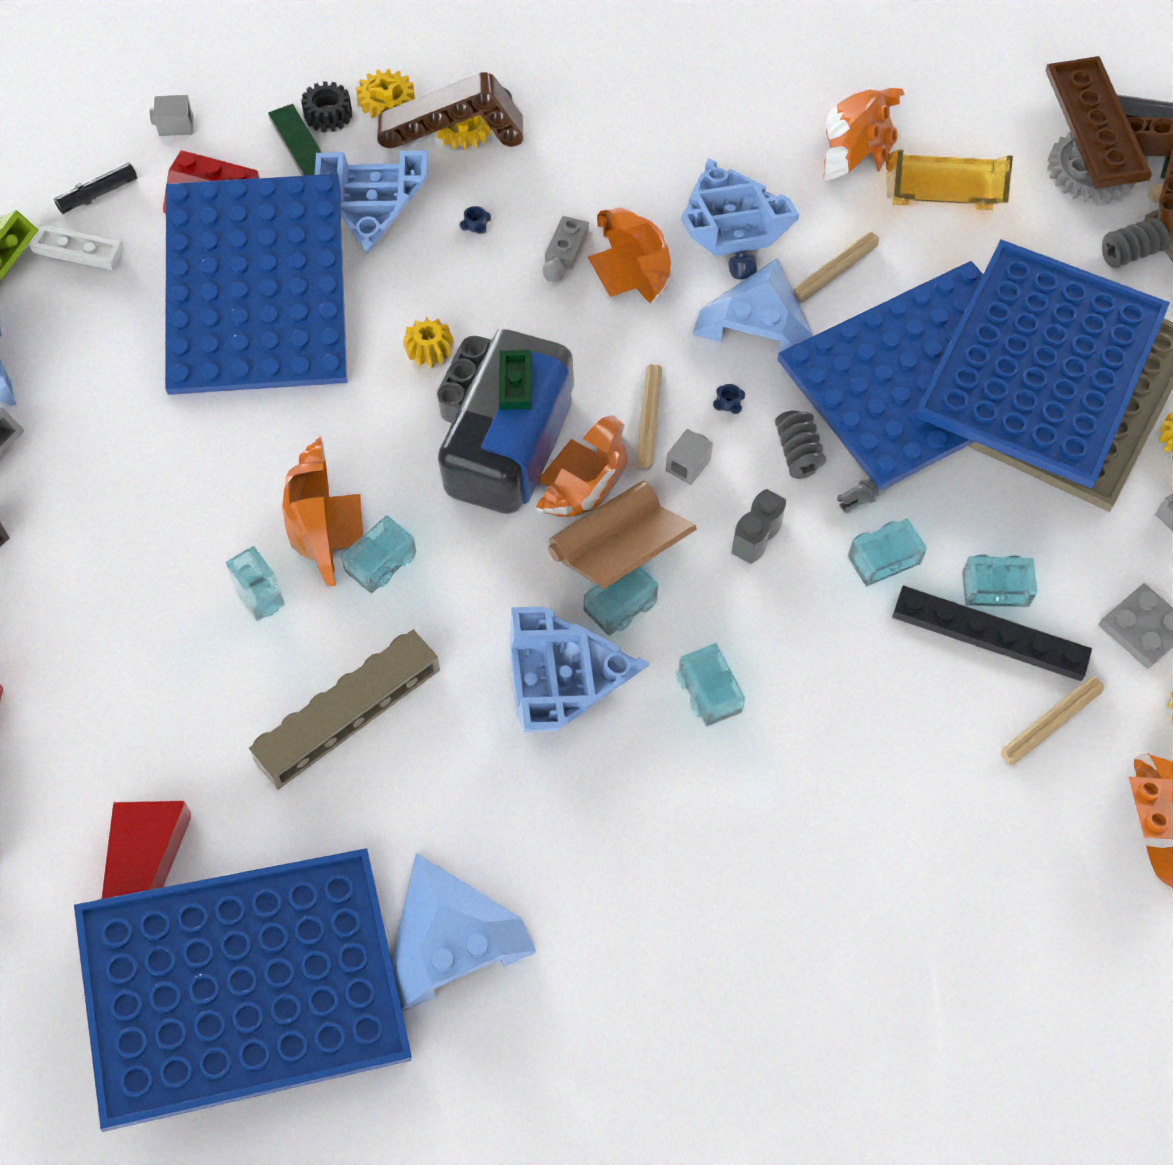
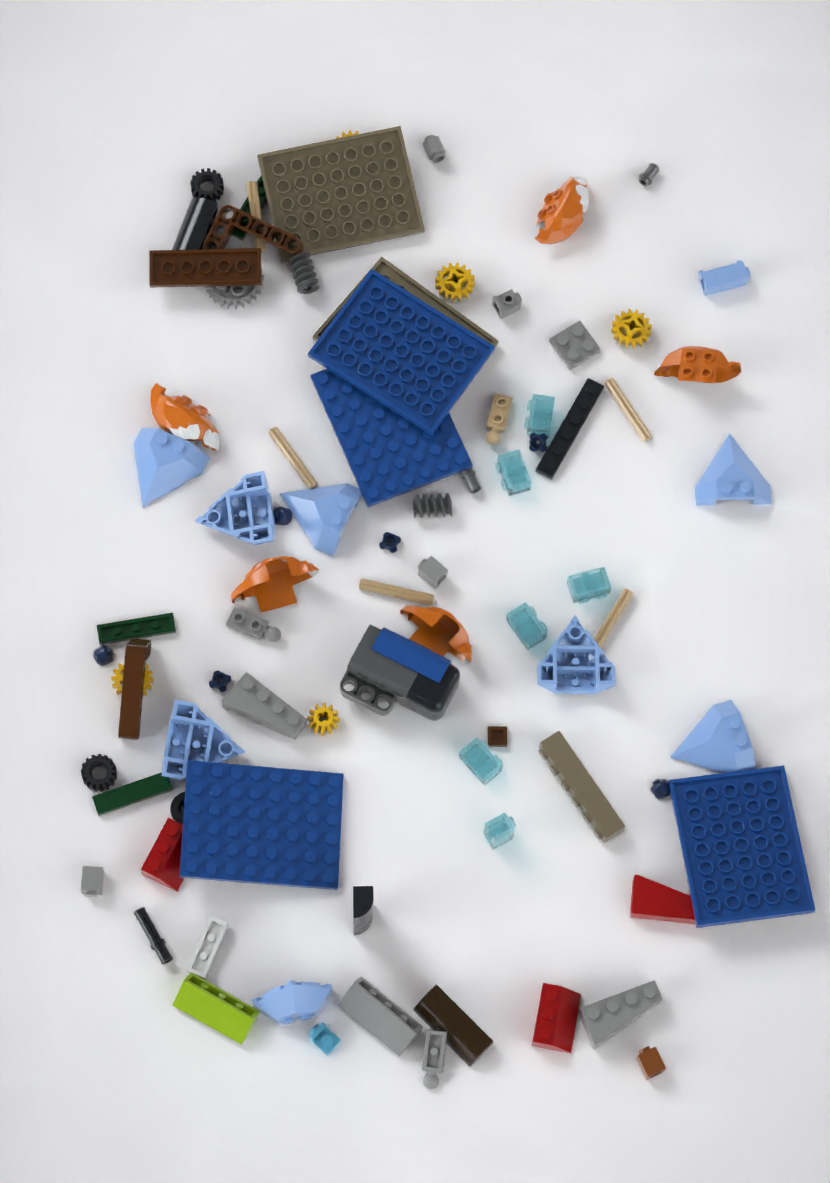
camera: 85 degrees left, 10 degrees up
orange animal [282,436,364,586] -> none
yellow gear [356,69,415,118] -> none
dark green plate [499,350,532,410] -> none
medium nougat door [548,481,697,589] -> none
dark grey brick [731,489,786,564] -> none
clear yellow windscreen [886,149,1013,210] -> none
none -> dark green tile [97,613,176,645]
none -> light blue wedge [133,428,210,507]
none -> light grey wedge [222,672,307,740]
none -> black brick [353,886,374,935]
none -> tan plate [486,393,513,445]
none -> reddish brown tile [487,726,507,747]
none -> dark blue plate [529,433,548,452]
none -> tan axle [594,588,633,648]
none -> dark blue piece [650,778,670,799]
none -> light blue wedge [695,434,772,506]

